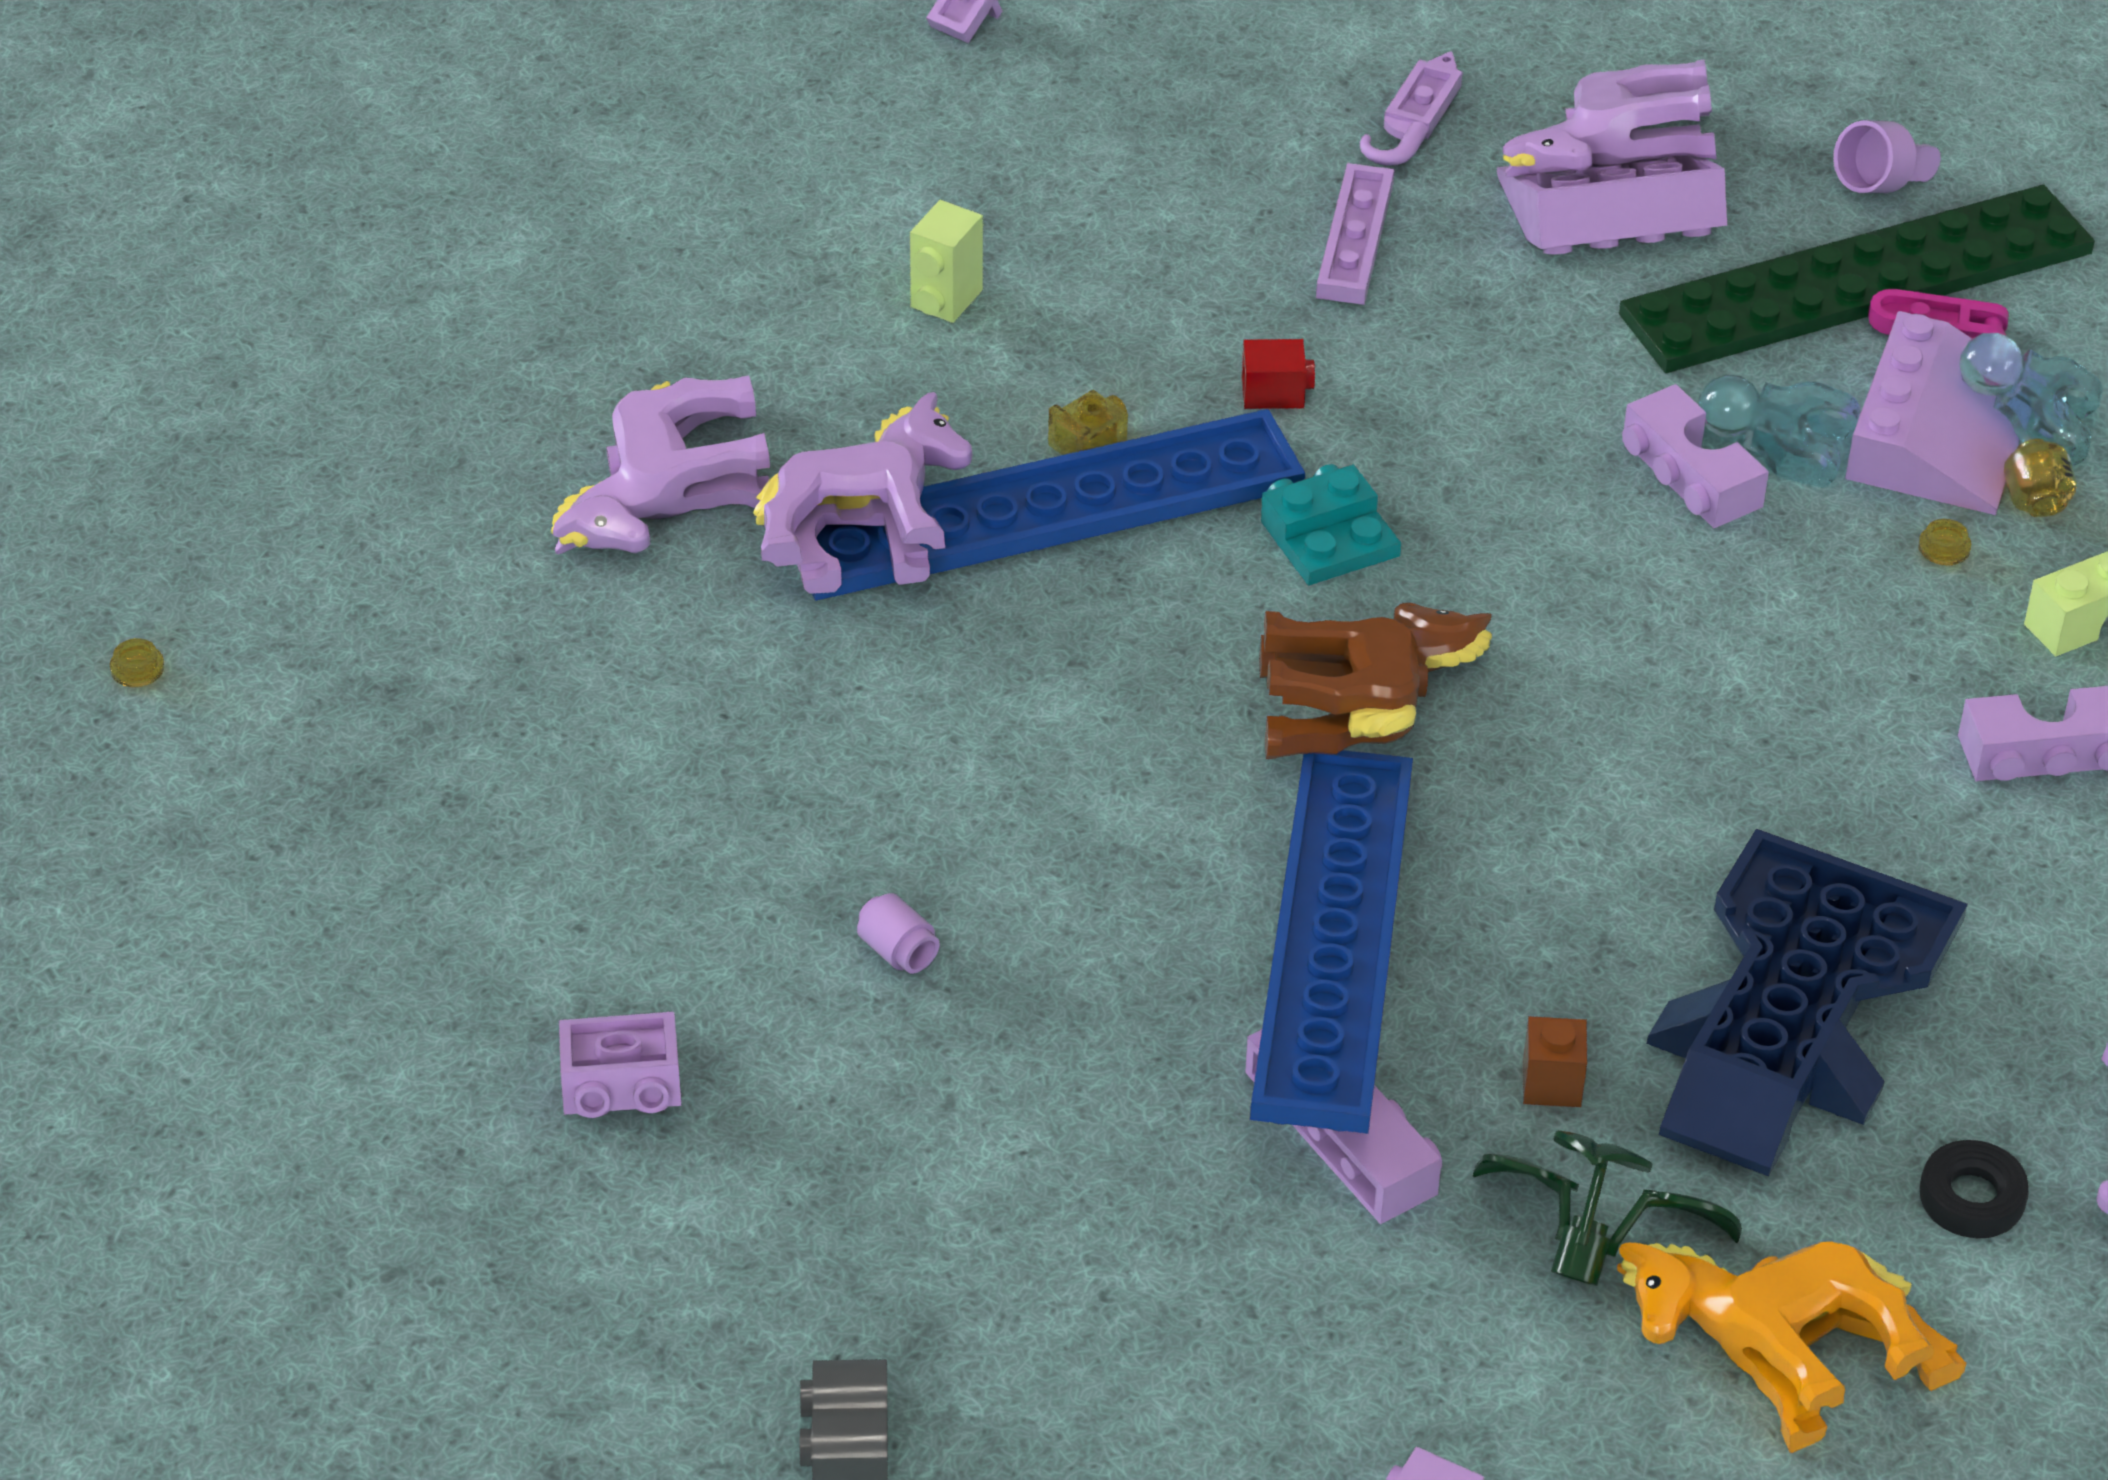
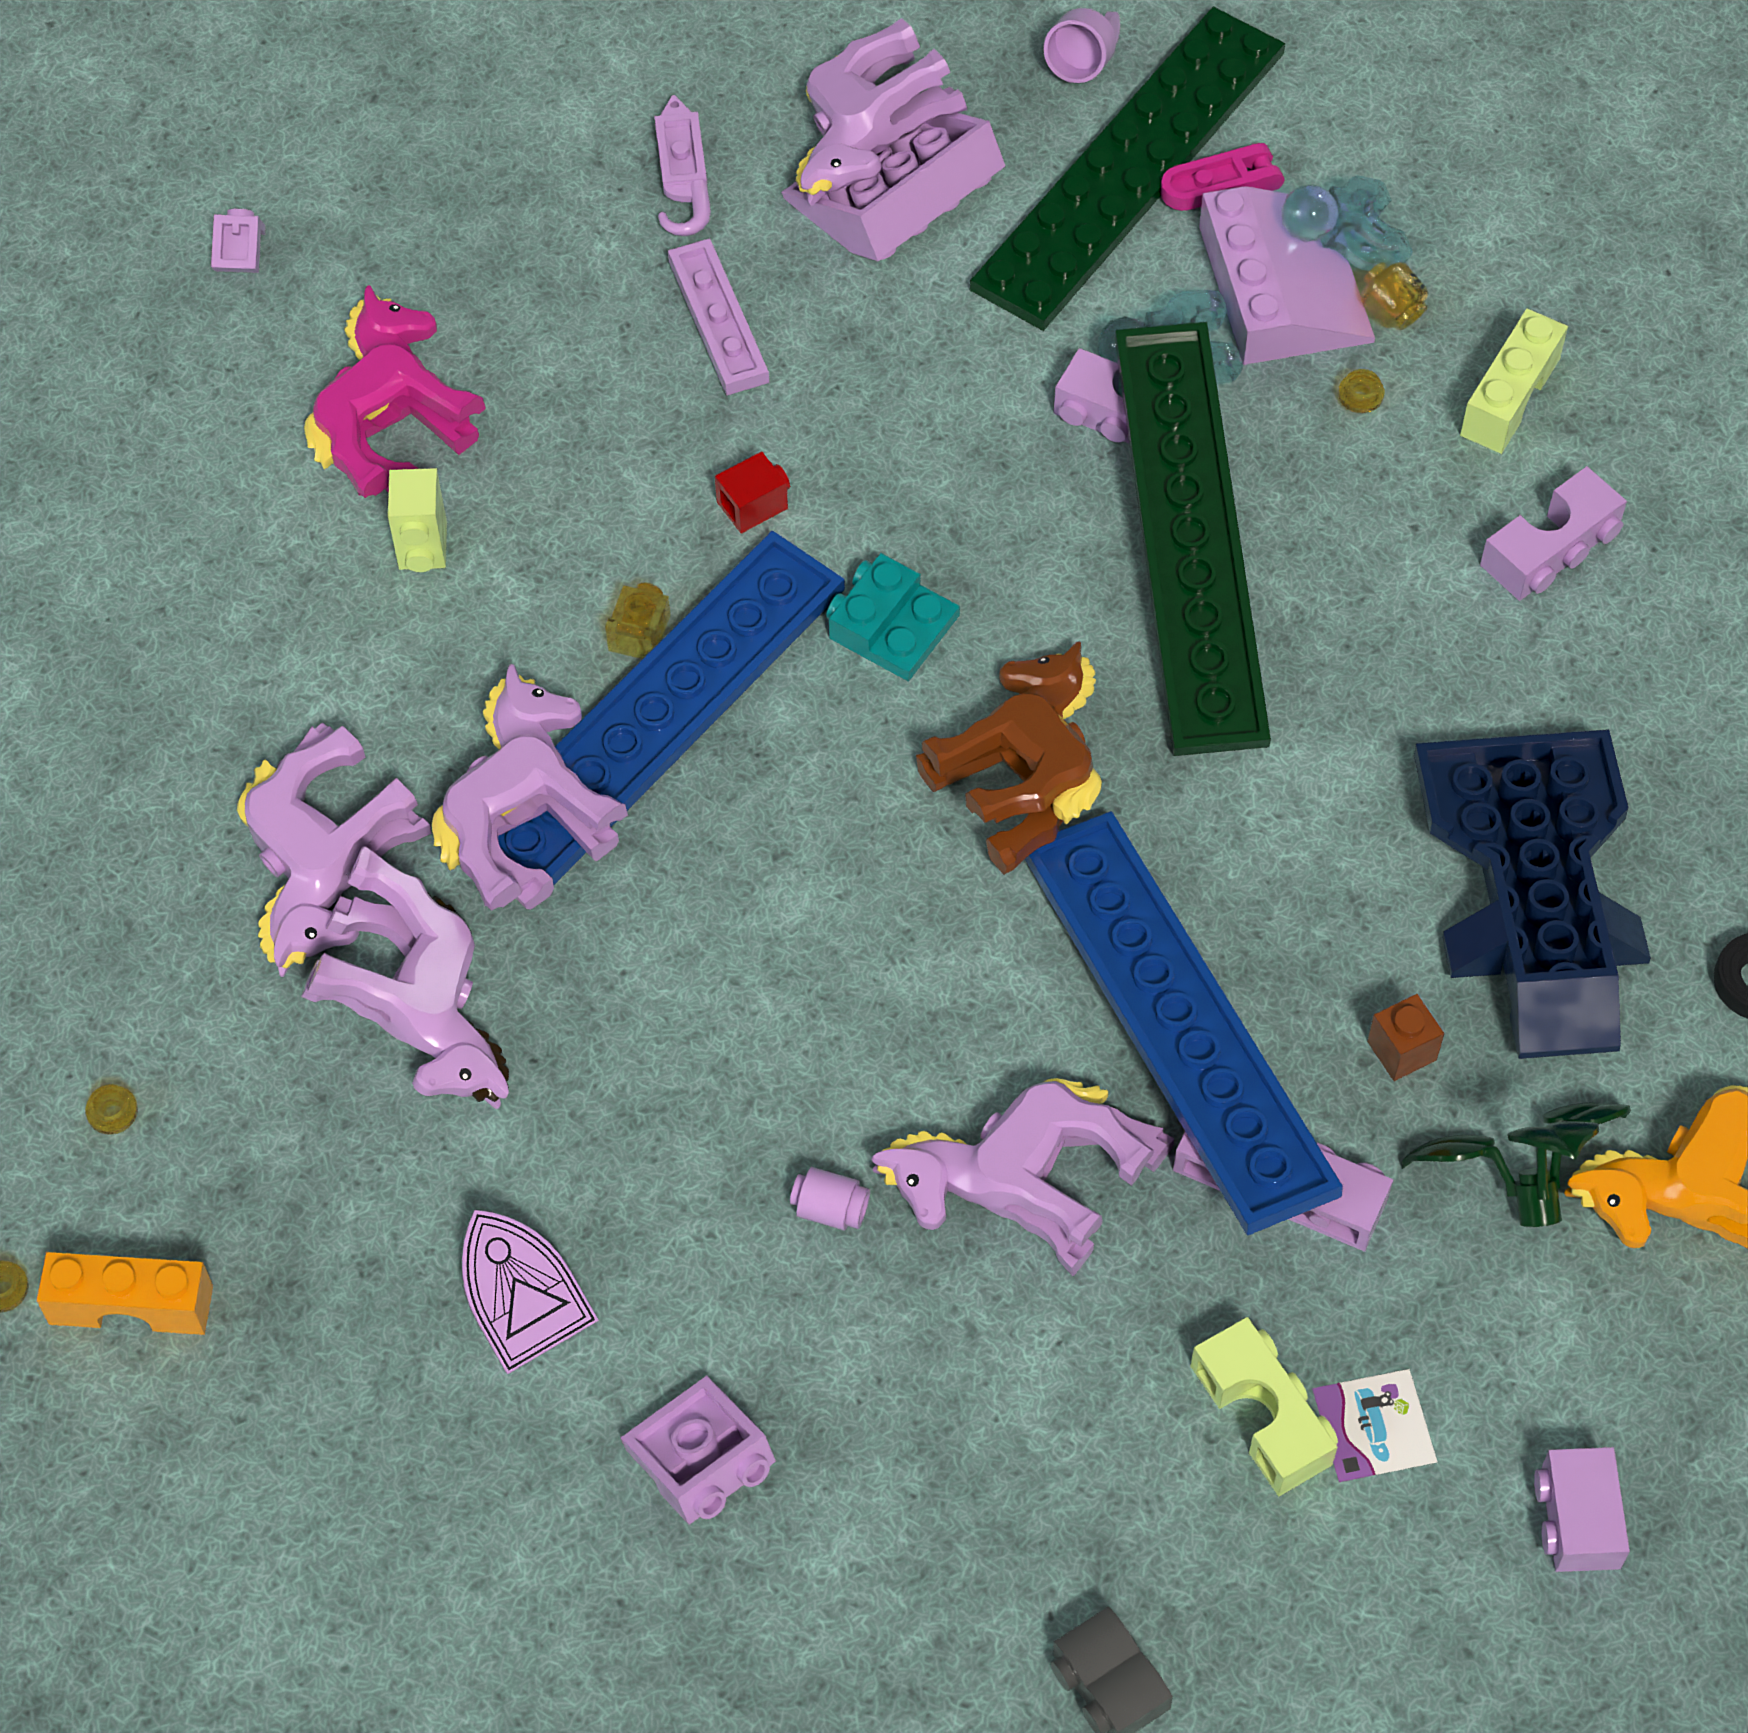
camera: 30 degrees left, 15 degrees up
none -> light orange arch [37,1252,213,1335]
none -> clear yellow plate [85,1084,138,1135]
none -> lavender animal [301,846,509,1109]
none -> dark pink animal [304,285,486,498]
none -> lavender shield [462,1210,599,1374]
none -> lavender animal [872,1078,1174,1276]
none -> dark green plate [1115,322,1271,756]
none -> yellowish green arch [1190,1317,1338,1497]
none -> sticker [1312,1369,1438,1482]

